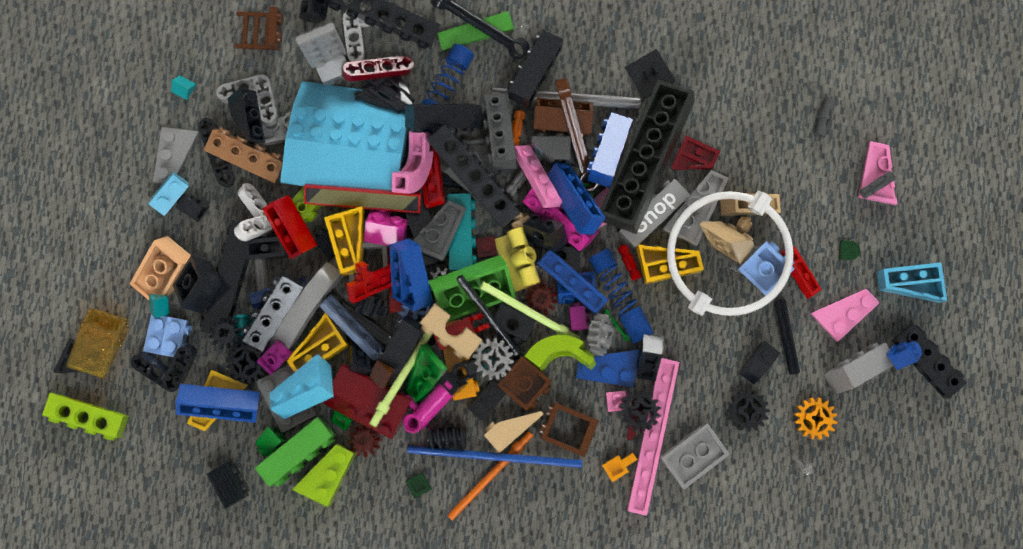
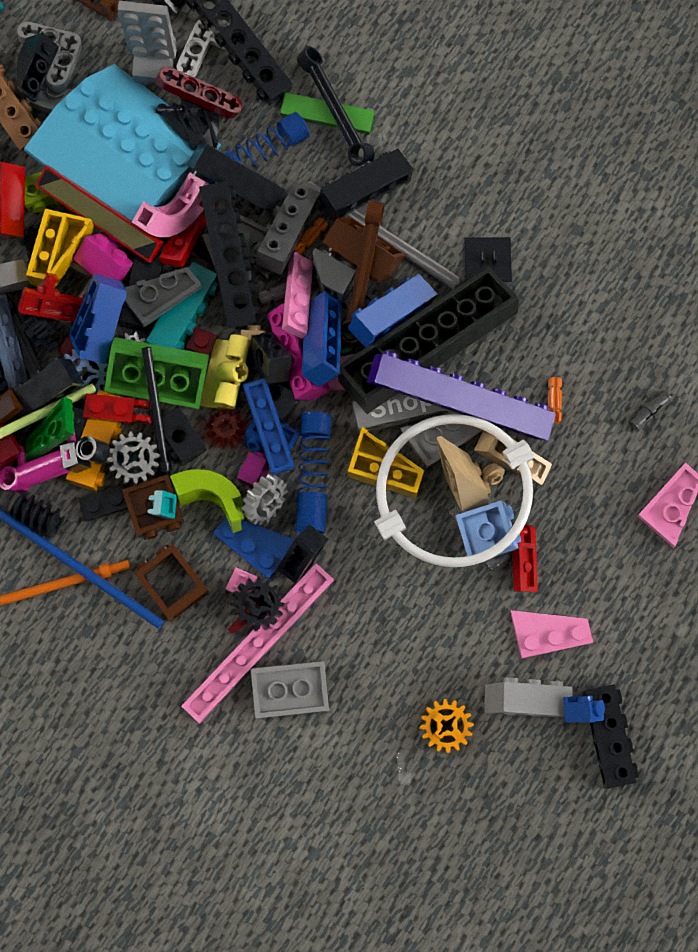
camera: 25 degrees right, 5 degrees down
tan arch [420,303,482,359] -> none
yellowish green bar [480,281,580,339] -> none
tan slope [484,411,543,453] -> none
light orange plate [602,452,637,482] -> none
green hinge [603,309,630,342] -> none
red axle [618,244,642,281] -> none
dark red wing [670,136,720,171] -> none
black gear [726,389,770,432] -> none
black slope [739,341,781,385] -> none
black axle [775,299,800,375] -> none
dark green tile [839,240,860,261] -> none
dark grey axle [860,171,896,199] -> none
medium azure wedge [877,262,947,303] -> none
none -> teal tile [148,491,177,519]
none -> brick [367,351,556,441]
none -> orange axle [548,377,562,424]

